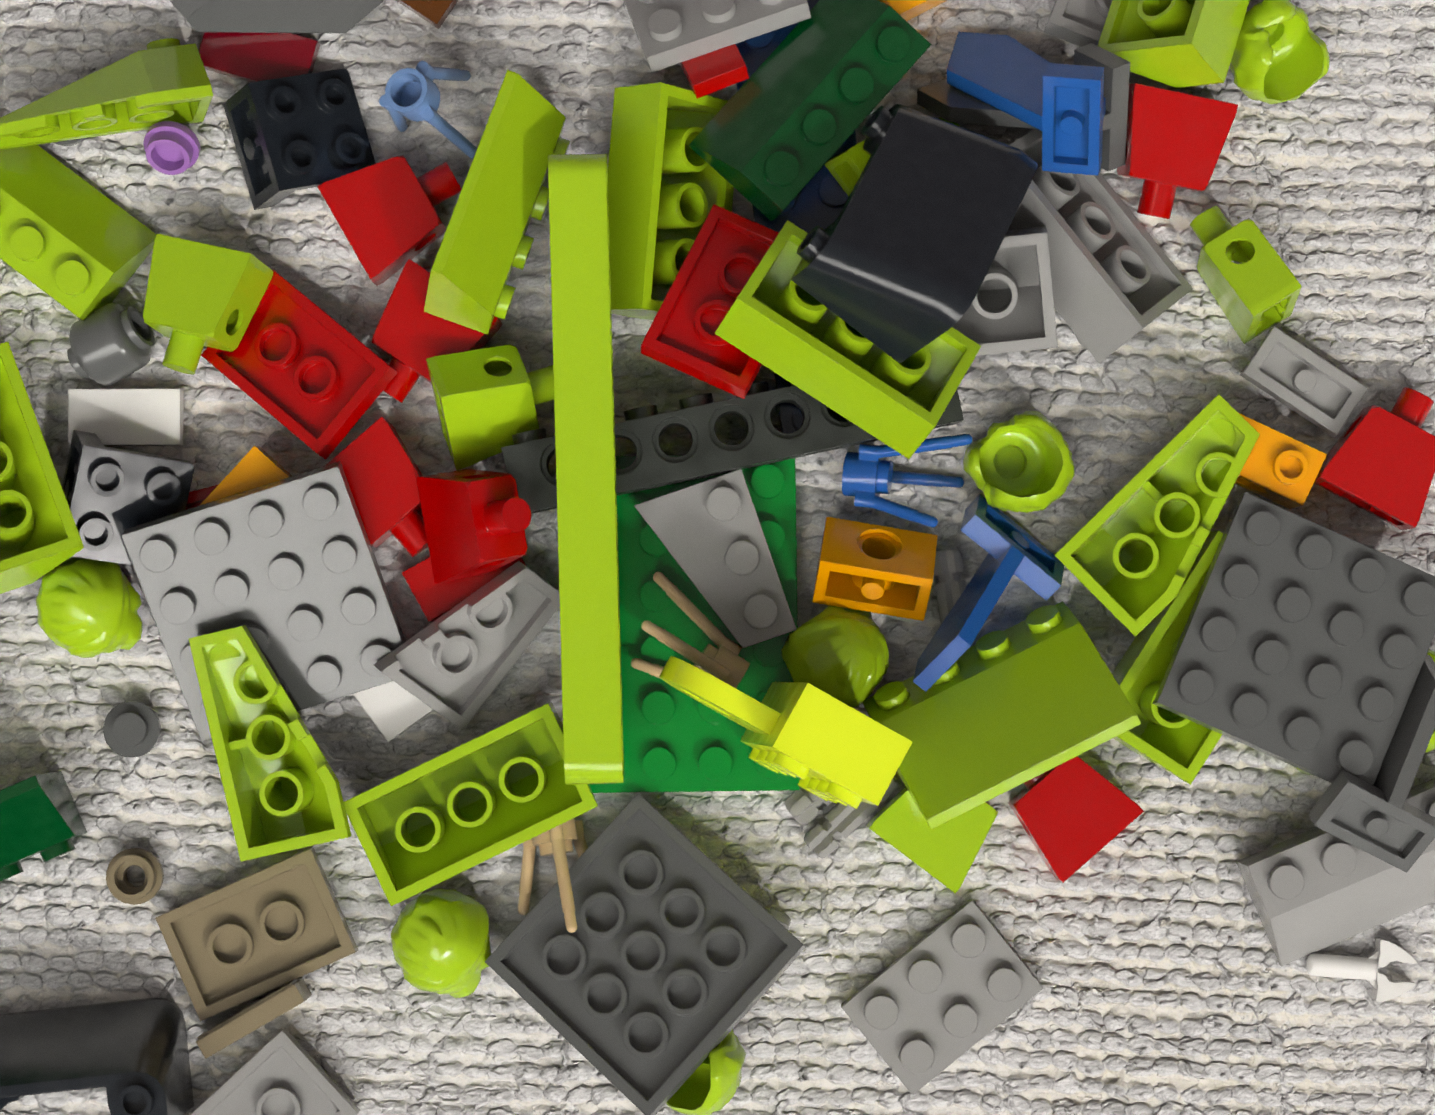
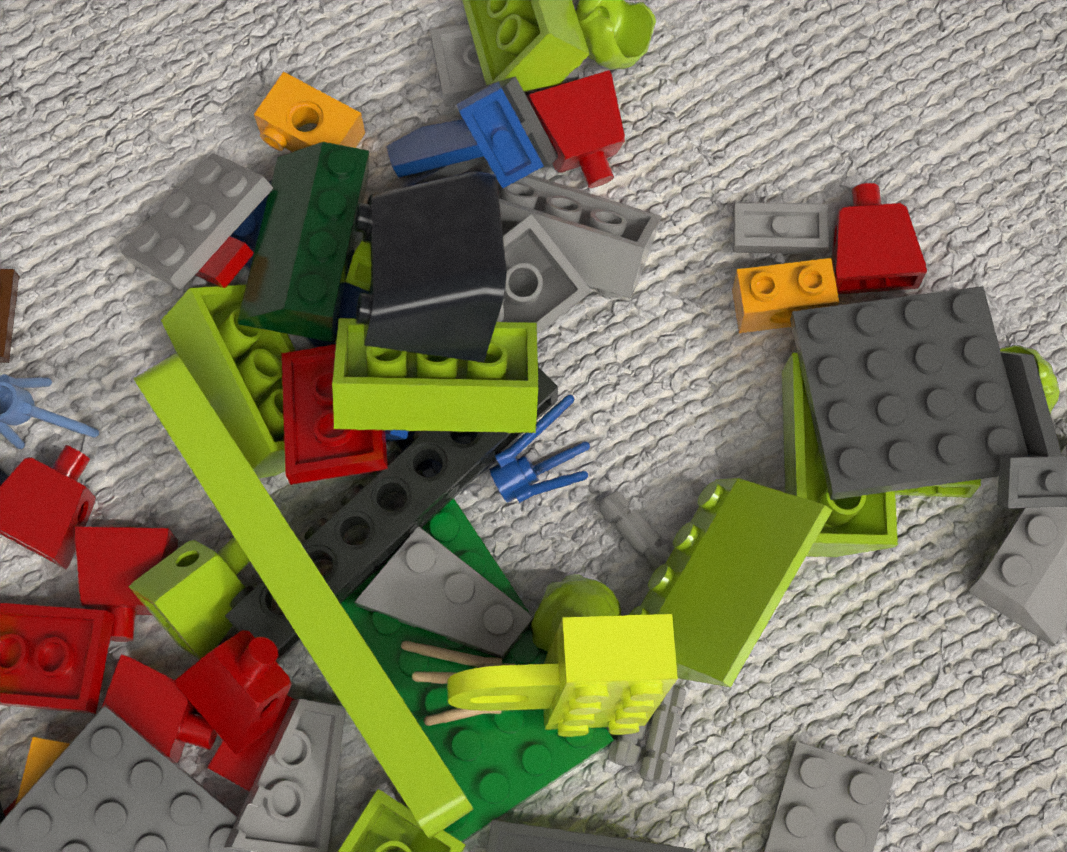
camera: 30 degrees left, 15 degrees down
lime slope [423,70,570,335] -> none
light orange brick [812,516,938,621] -> none
lime torso [866,786,998,894] -> none
blue piece [913,494,1064,692] -> none
lime hair [963,410,1075,513] -> none
red torso [1008,756,1144,883] -> none
lime wedge [1055,394,1260,637] -> none
lime torso [1190,206,1302,344] -> none

